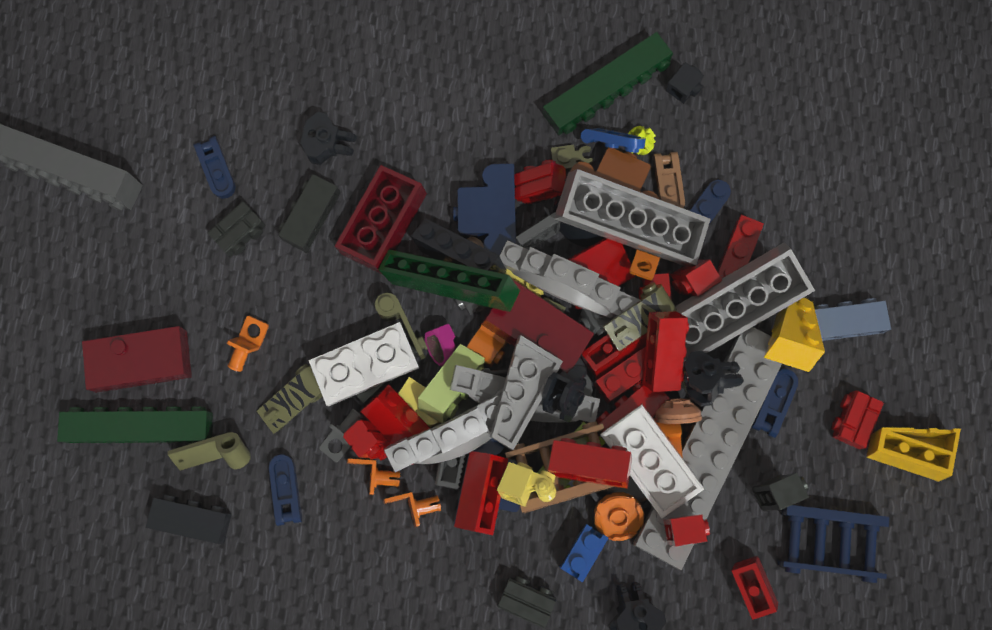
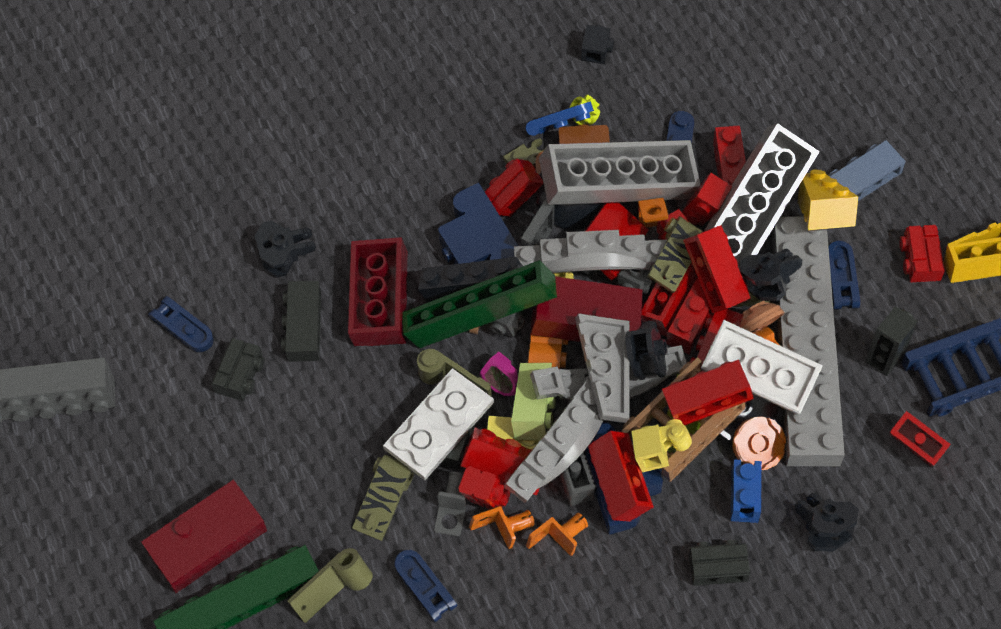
camera: 30 degrees left, 15 degrees down
orange bracket [227,316,269,372] -> none
dark green brick [543,32,673,136] -> none
medium nougat plate [653,152,685,208] -> none
red brick [663,514,710,546] -> none

